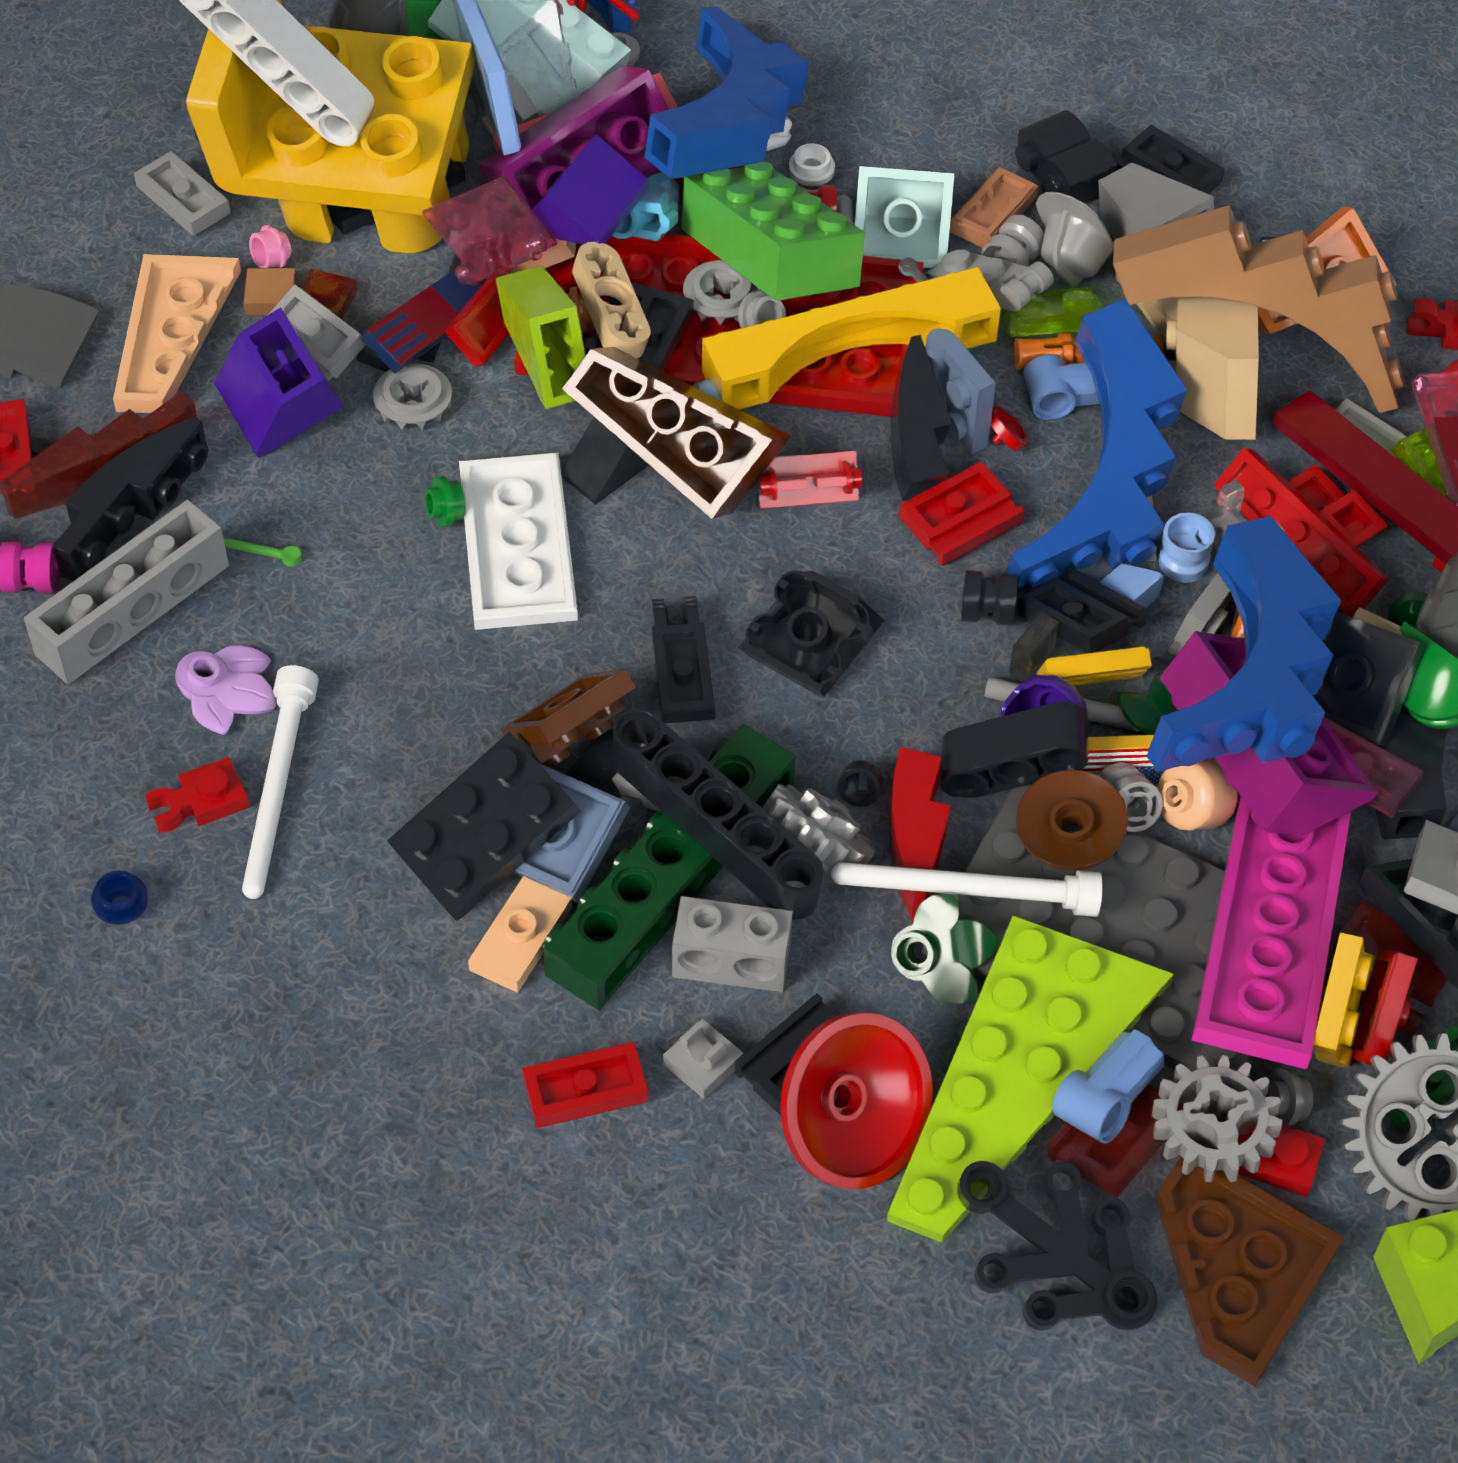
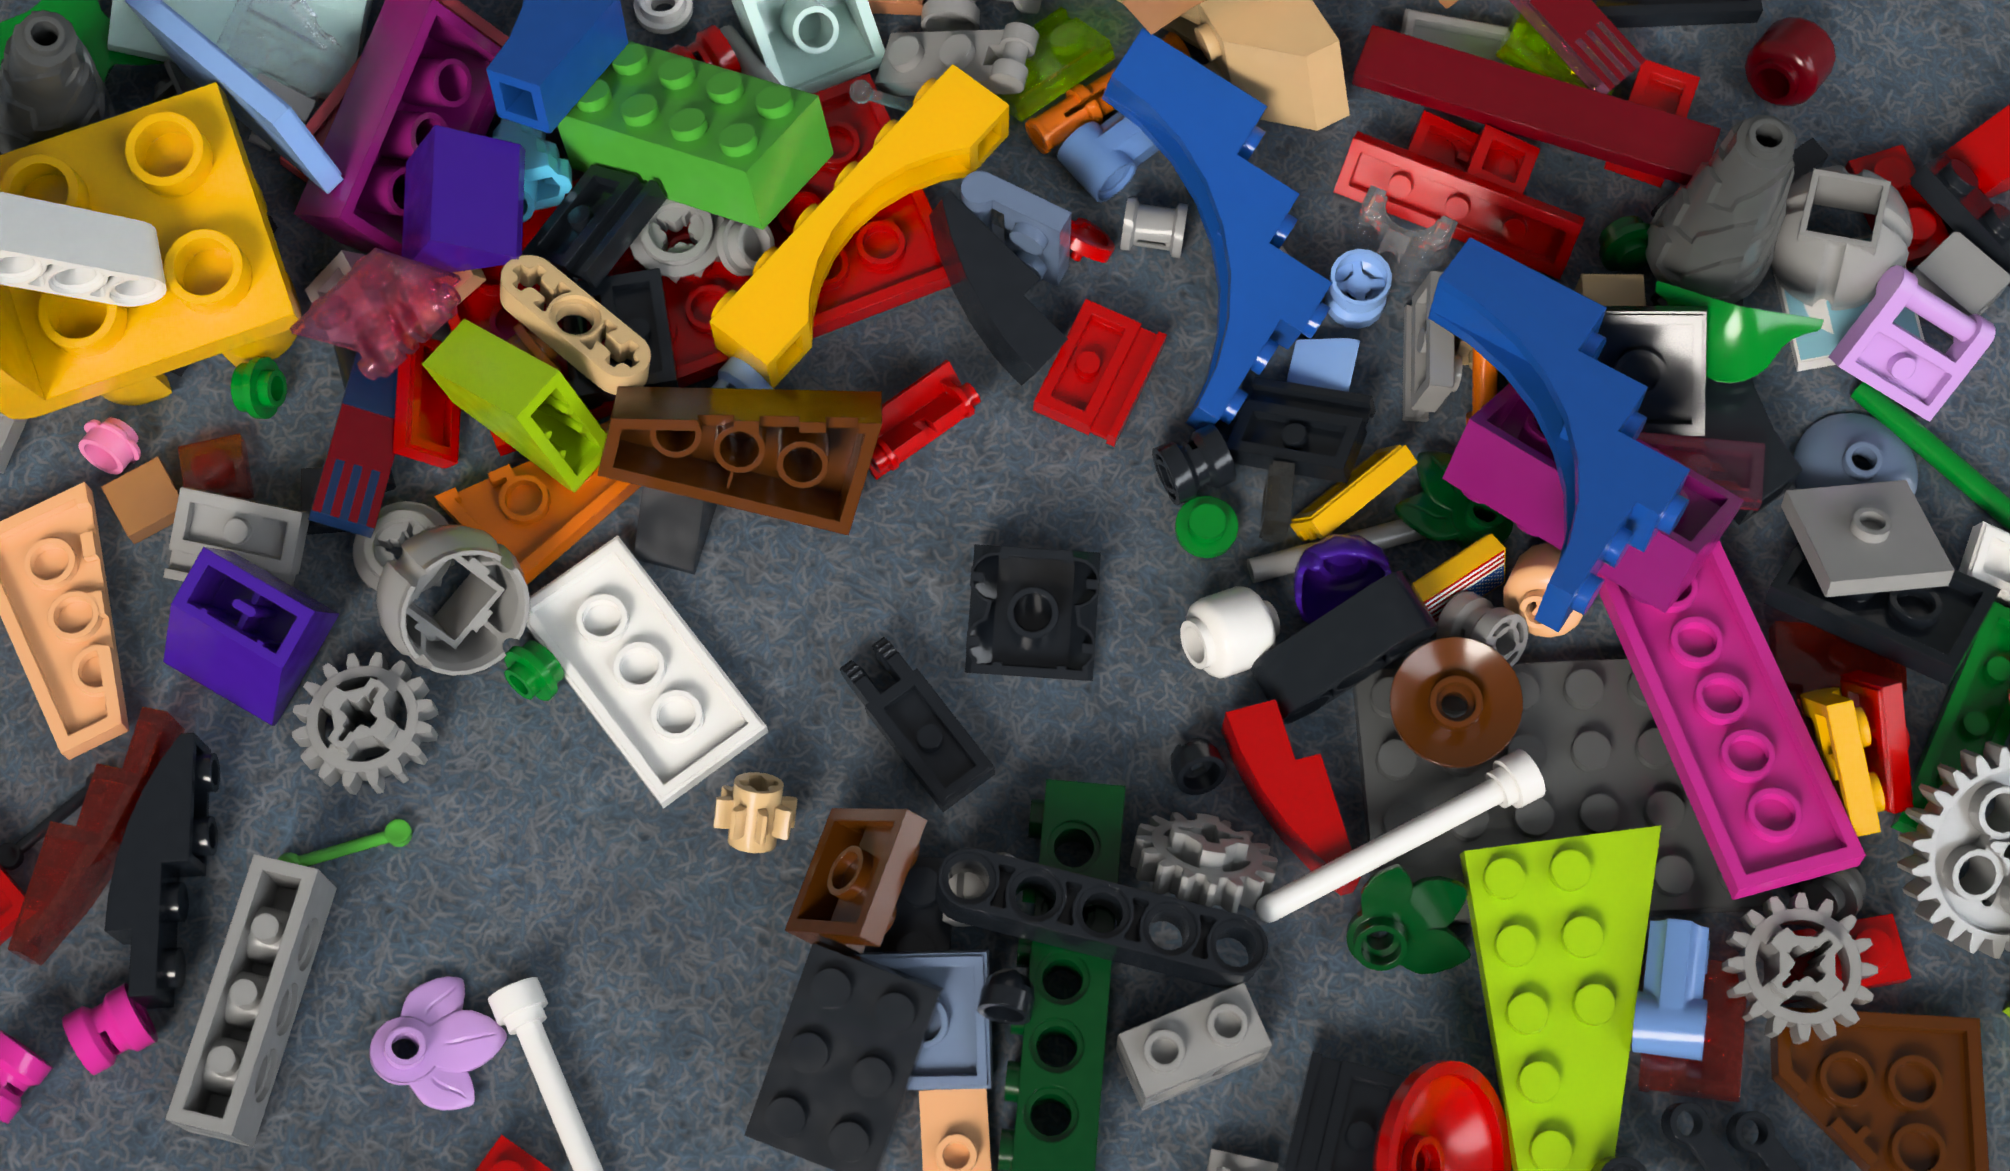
camera: 30 degrees left, 15 degrees up
none -> green plate [231,357,287,419]
none -> light grey gear [292,652,439,795]
none -> light grey piece [376,525,530,676]
none -> orange wing [434,421,641,585]
none -> black plate [522,164,667,289]
none -> tan gear [713,772,798,853]
none -> black hinge [977,968,1035,1025]
none -> light grey bush [1120,196,1188,258]
none -> green plate [1175,496,1238,558]
none -> white head [1180,586,1280,679]

